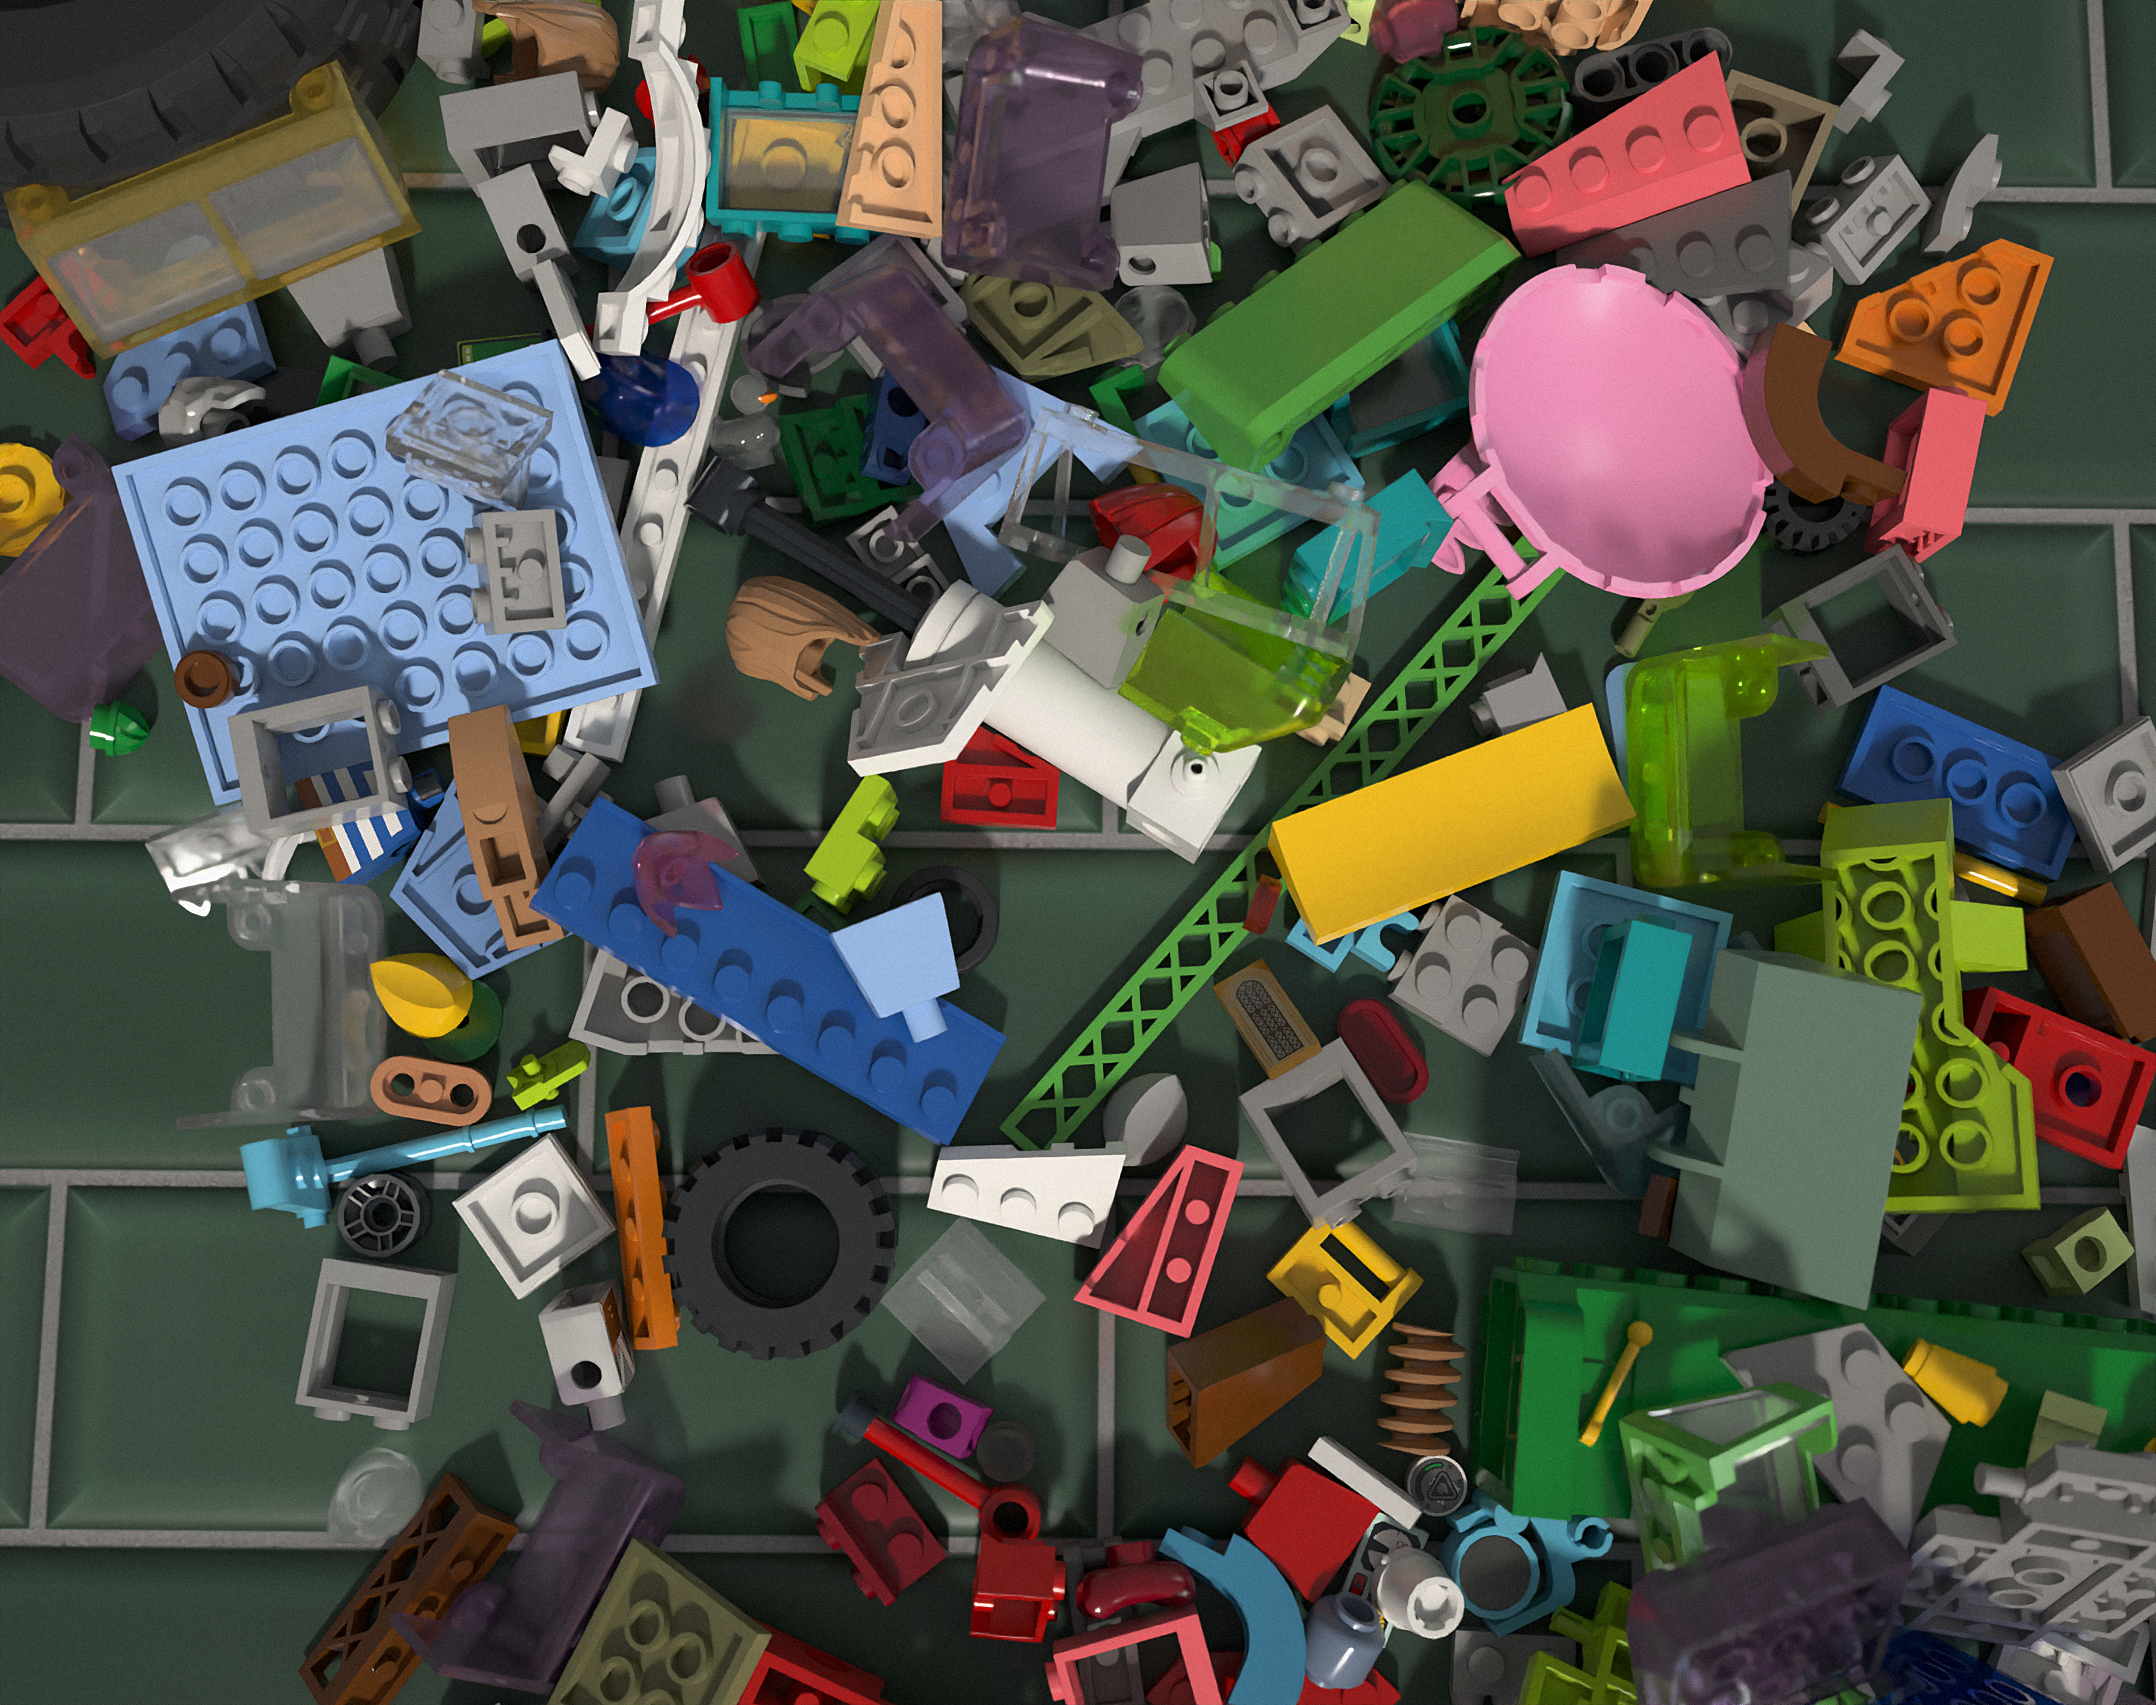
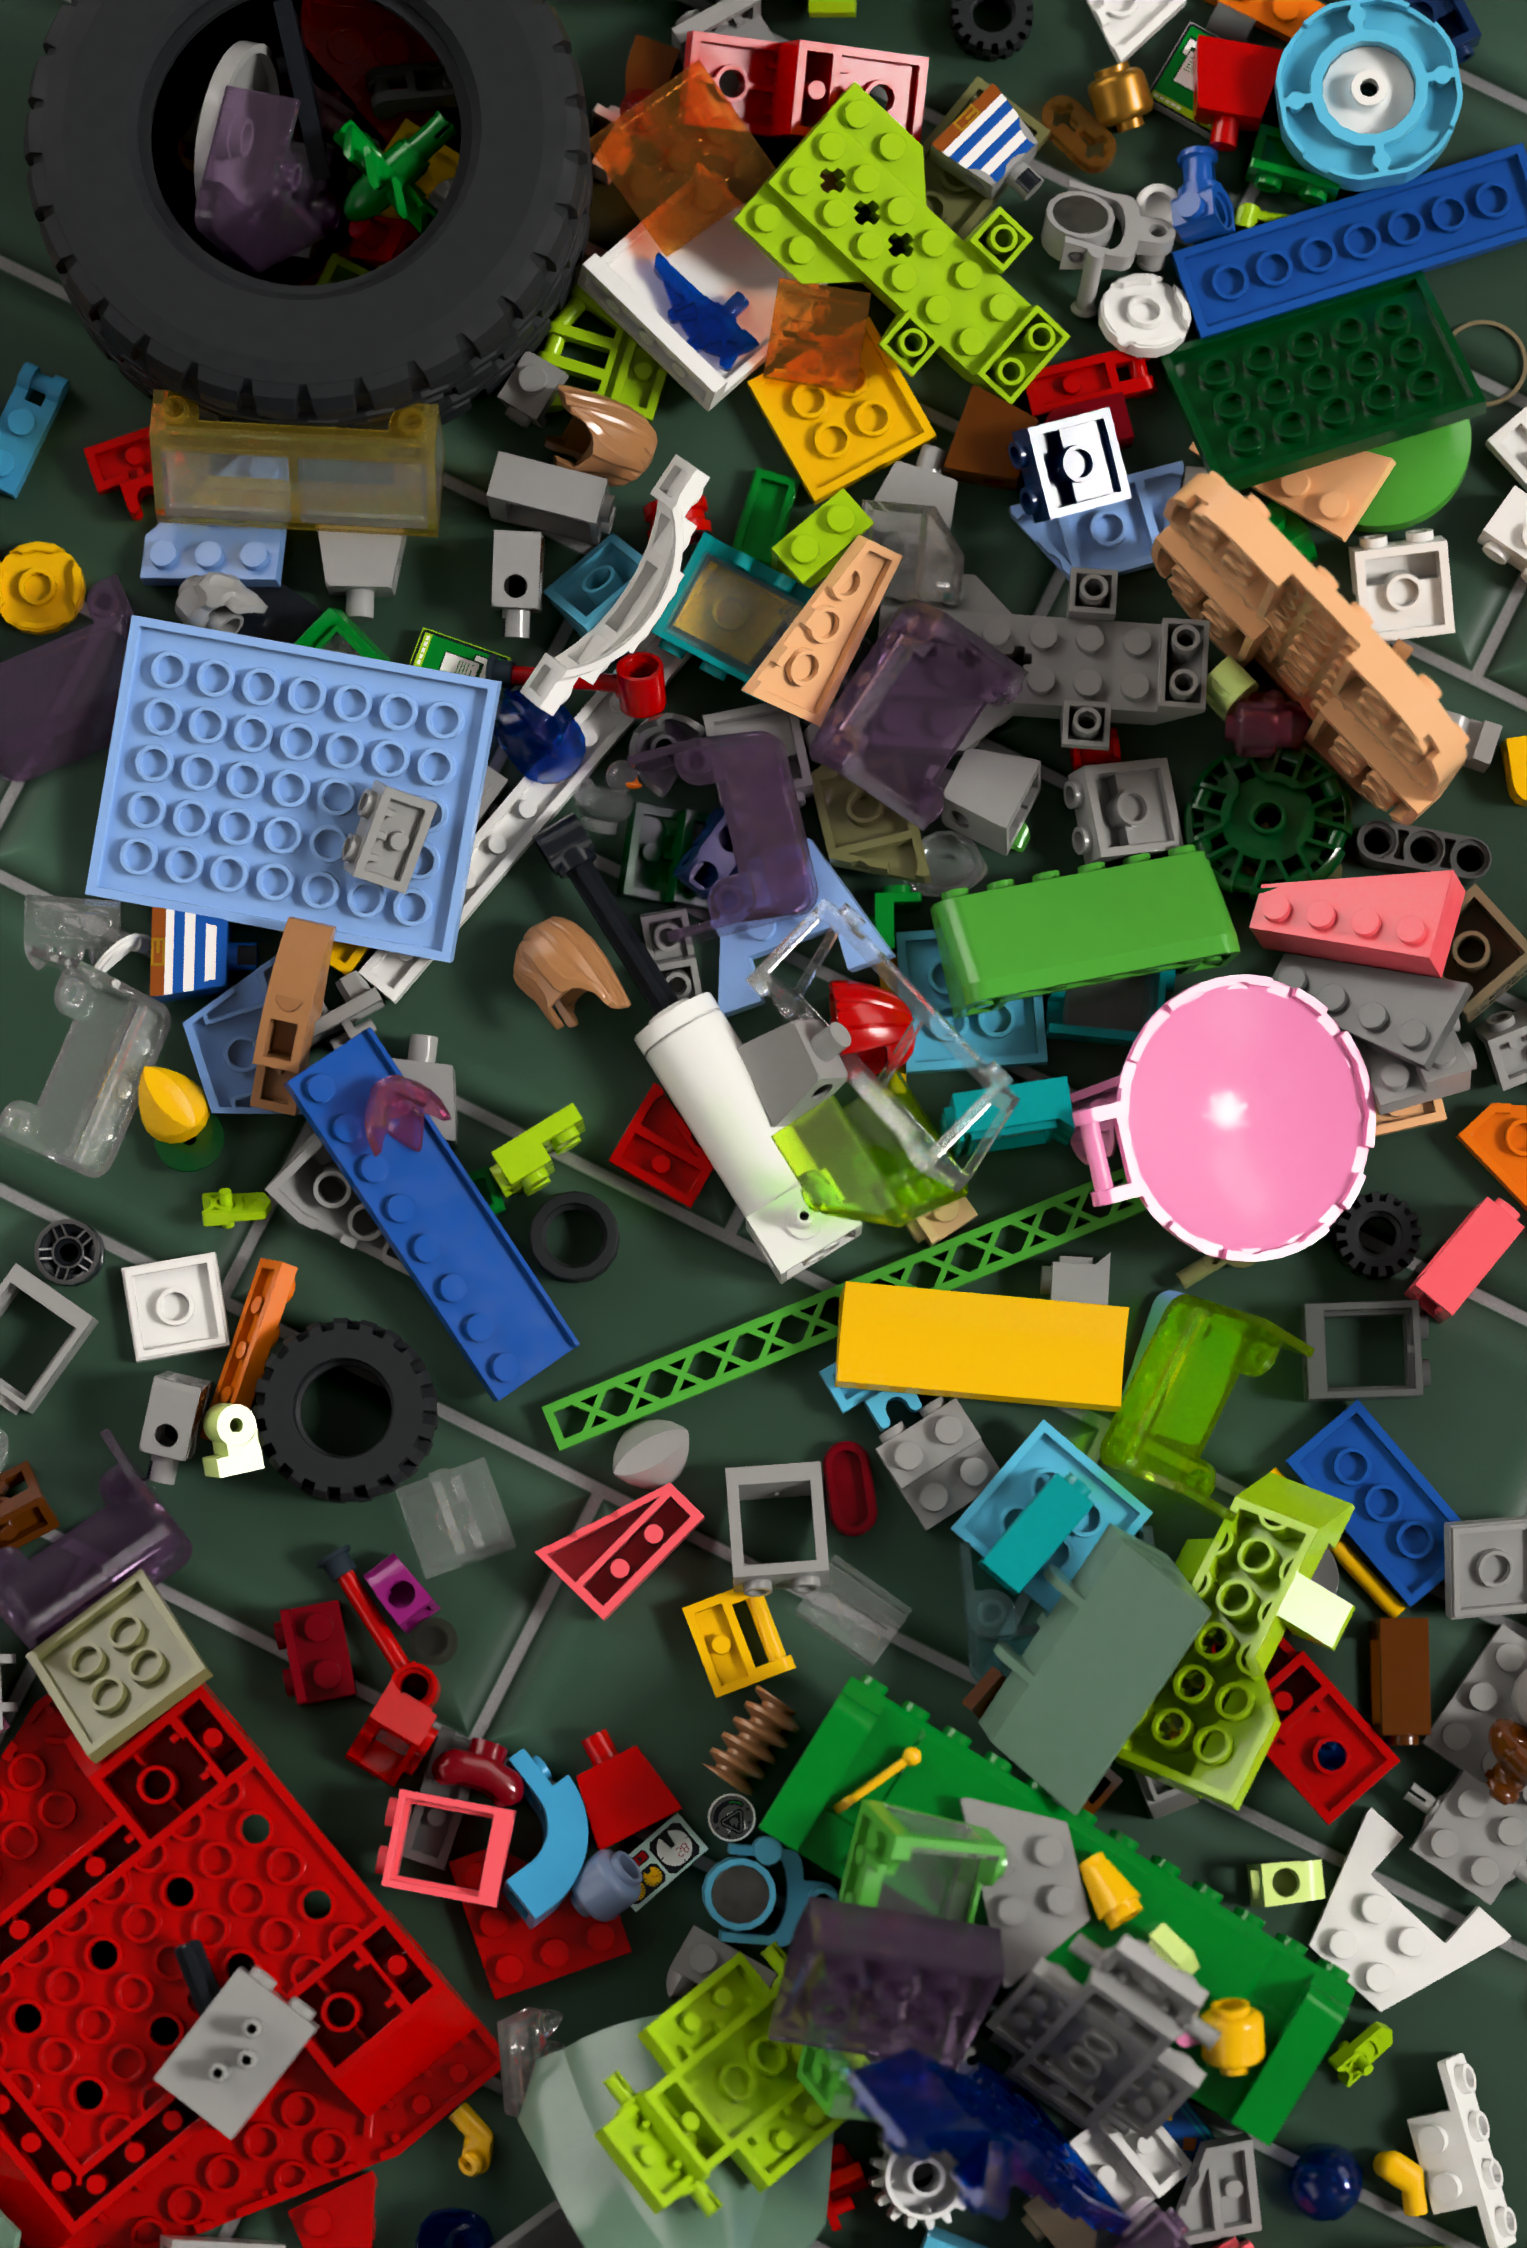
camera: 25 degrees right, 0 degrees up
green plate [90,699,150,757] -> none
reddish brown tile [174,650,240,709] -> none
light grey window [227,685,412,840] -> none
medium azure piece [240,1104,568,1229] -> none
nougat plate [370,1055,493,1126] -> none
clear bracket [385,368,554,511] -> none
white tile [532,259,601,381] -> none
white bracket [548,107,638,198] -> none
light blue torso [829,892,960,1043] -> none
white wing [847,599,1055,777] -> none
white wing [927,1141,1128,1249] -> none
reddish brown slope [1166,1295,1327,1469] -> none
tile [1212,958,1322,1081] -> none
clear red tile [1241,873,1283,935] -> none
white tile [1308,1436,1425,1530] -> none
white piece [1370,1546,1464,1639] -> none
reddish brown arch [1742,321,1908,506] -> none
none -> leg [202,1403,265,1478]

